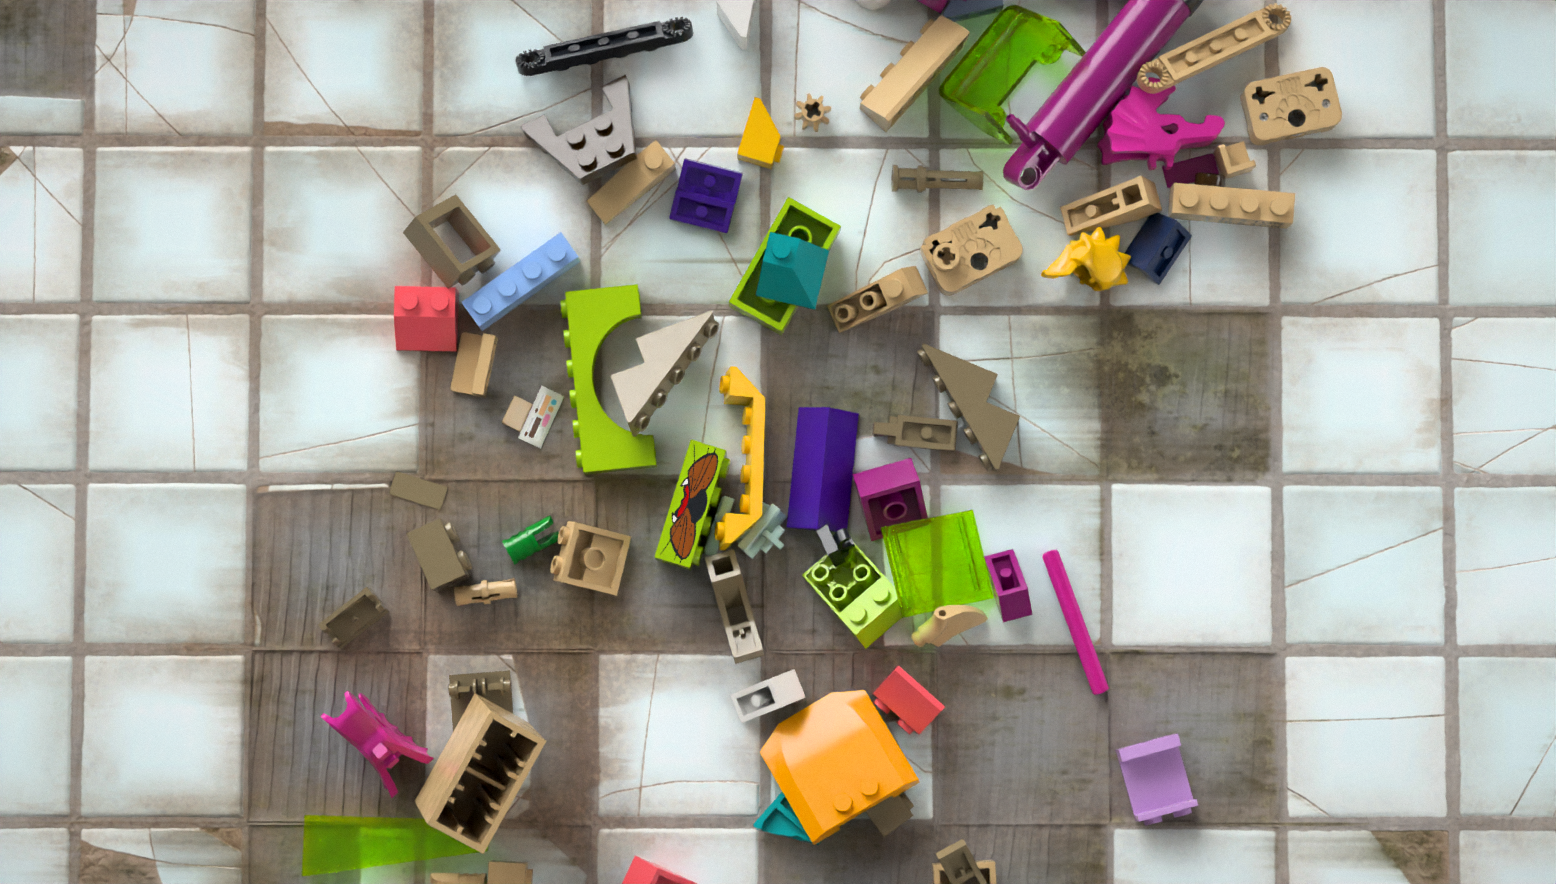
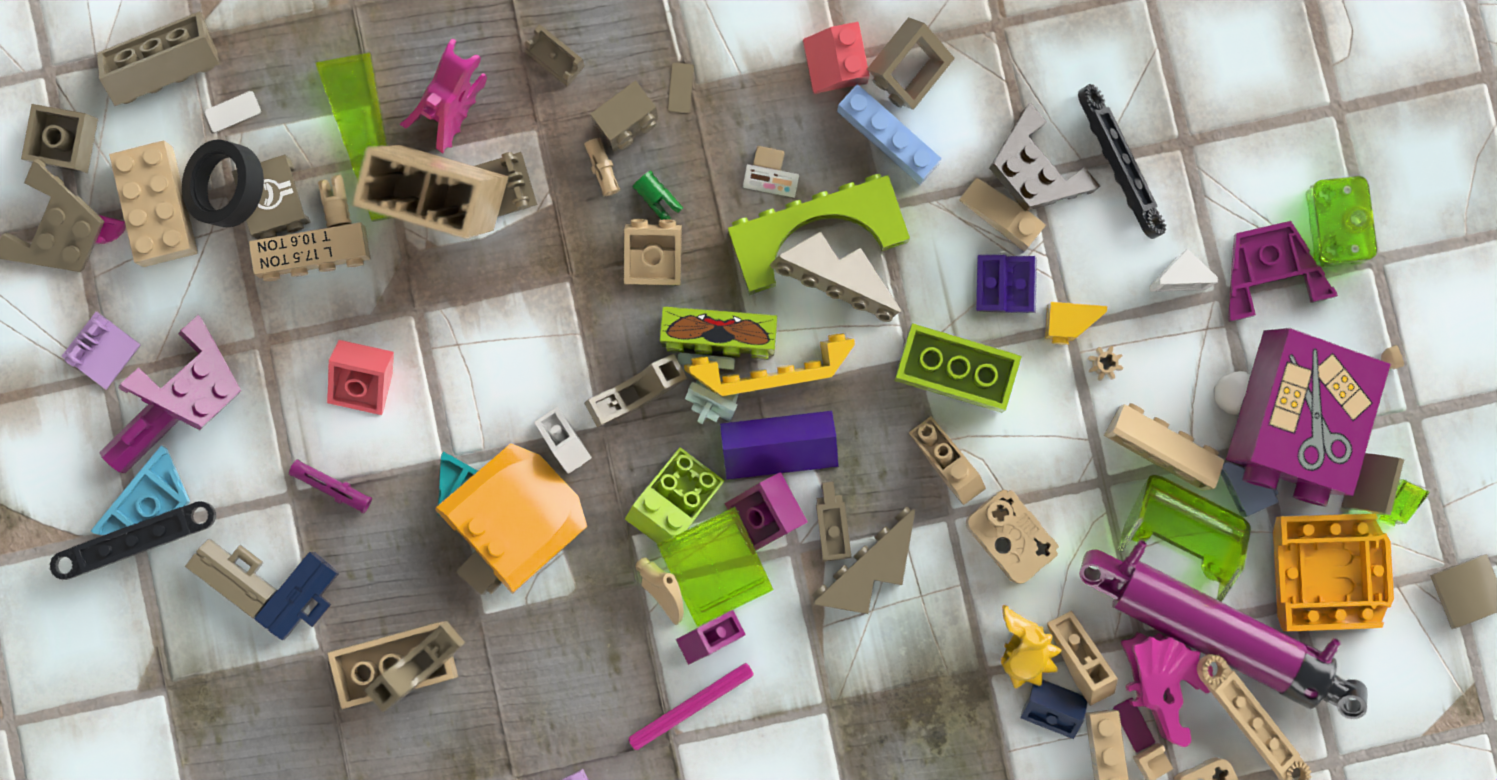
camera: 80 degrees right, 0 degrees up
tan panel [450,332,498,398] -> none
teal slope [756,232,829,310] -> none
black tile [816,525,855,567] -> none
coral slope [872,666,945,735] -> none
dark tan pin [891,165,983,193] -> none
dark brown tile [1194,172,1226,187] -> none

